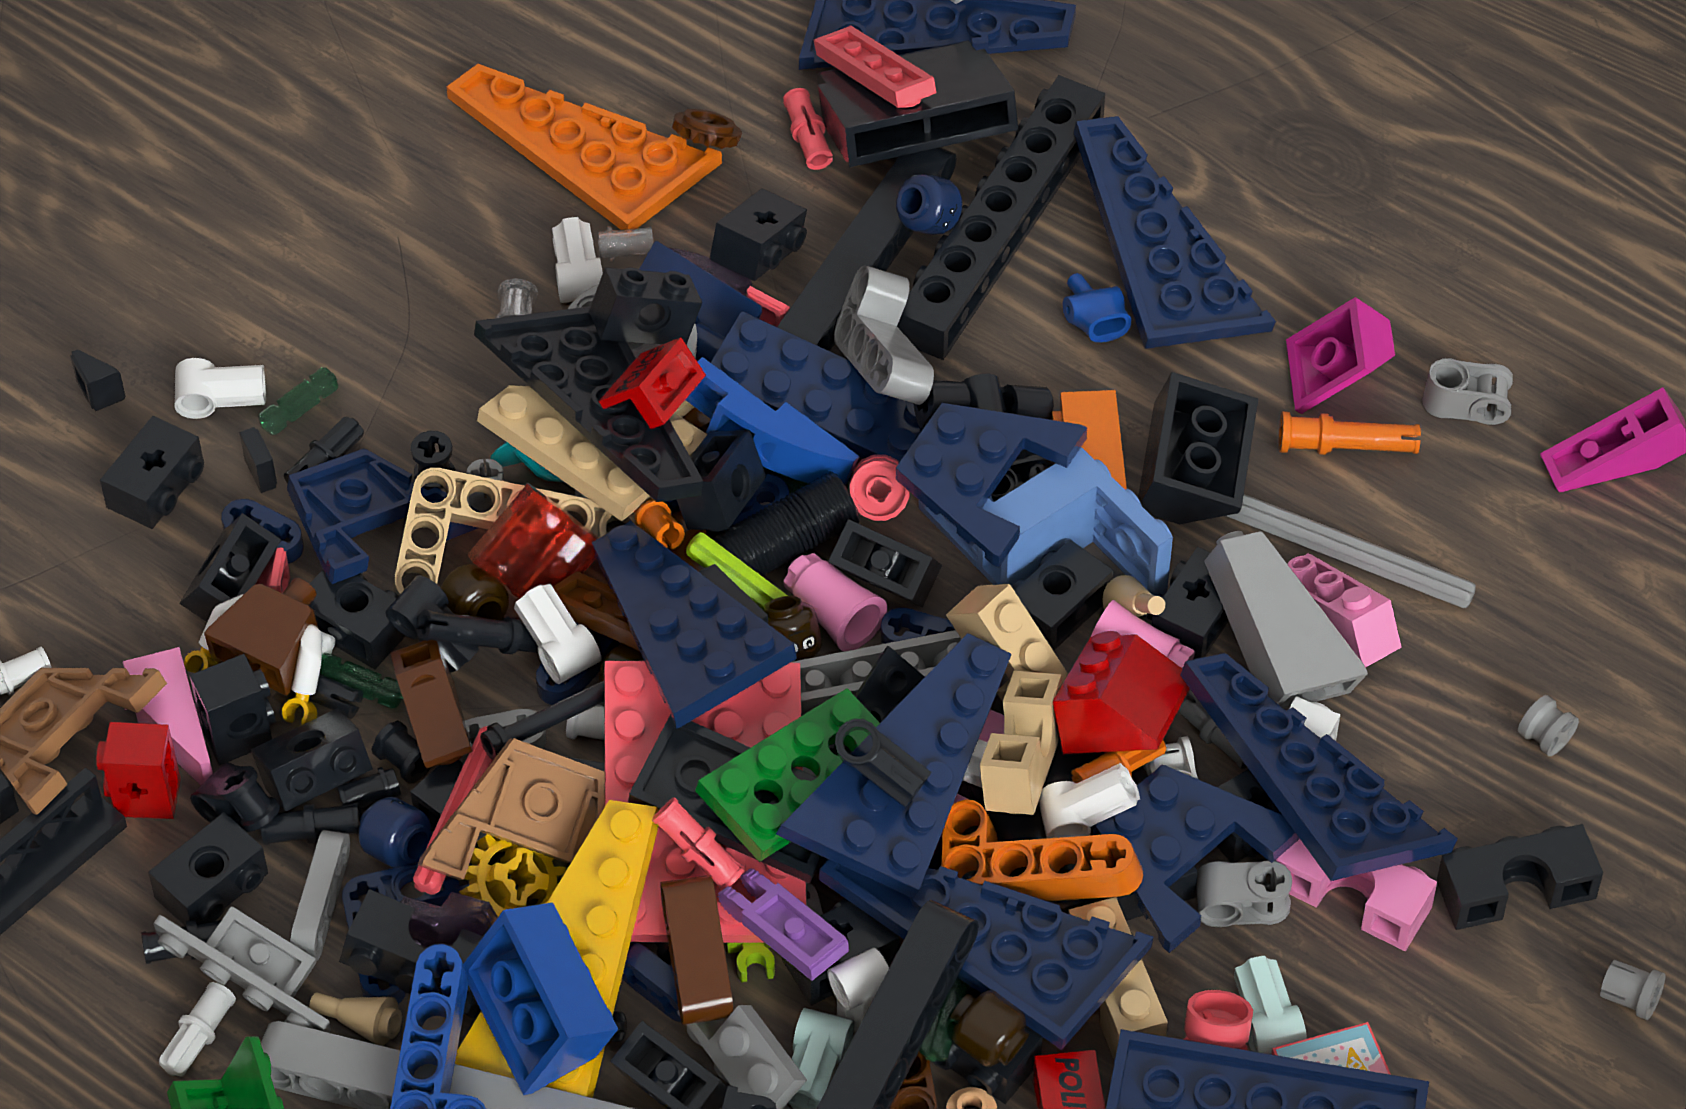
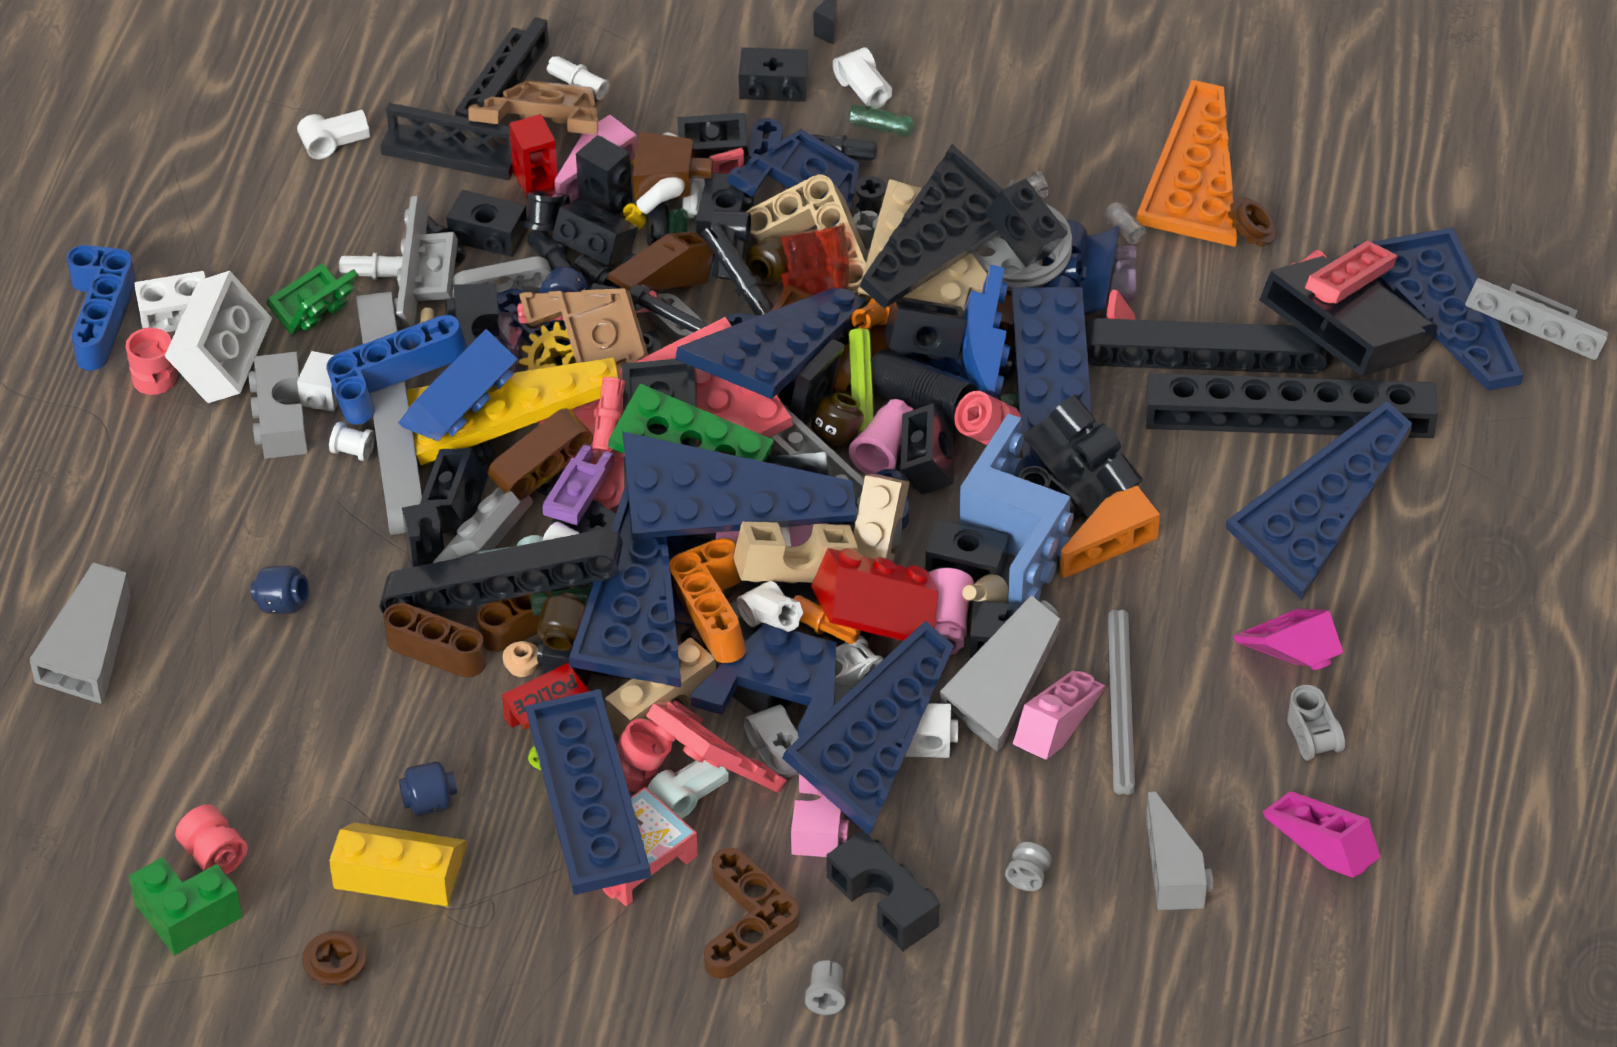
camera: 65 degrees right, 5 degrees down
black tile [239,427,277,493] -> none
white piece [514,584,601,684] -> none
white piece [552,217,603,303] -> none
red panel [598,337,706,429] -> none
black brick [709,188,807,281] -> none
light grey beam [834,265,934,405] -> none
black piece [835,719,932,808] -> none
dark blue head [896,174,962,235] -> none
dark blue wing [896,403,1087,568] -> none
blue piece [1063,273,1132,342] -> none
black slope [1138,372,1258,525] -> none
orange pin [1278,411,1421,455] -> none
none -> coral wing [646,701,787,793]
none -> reddish brown beam [704,848,799,979]
none -> light grey slope [1146,792,1213,910]

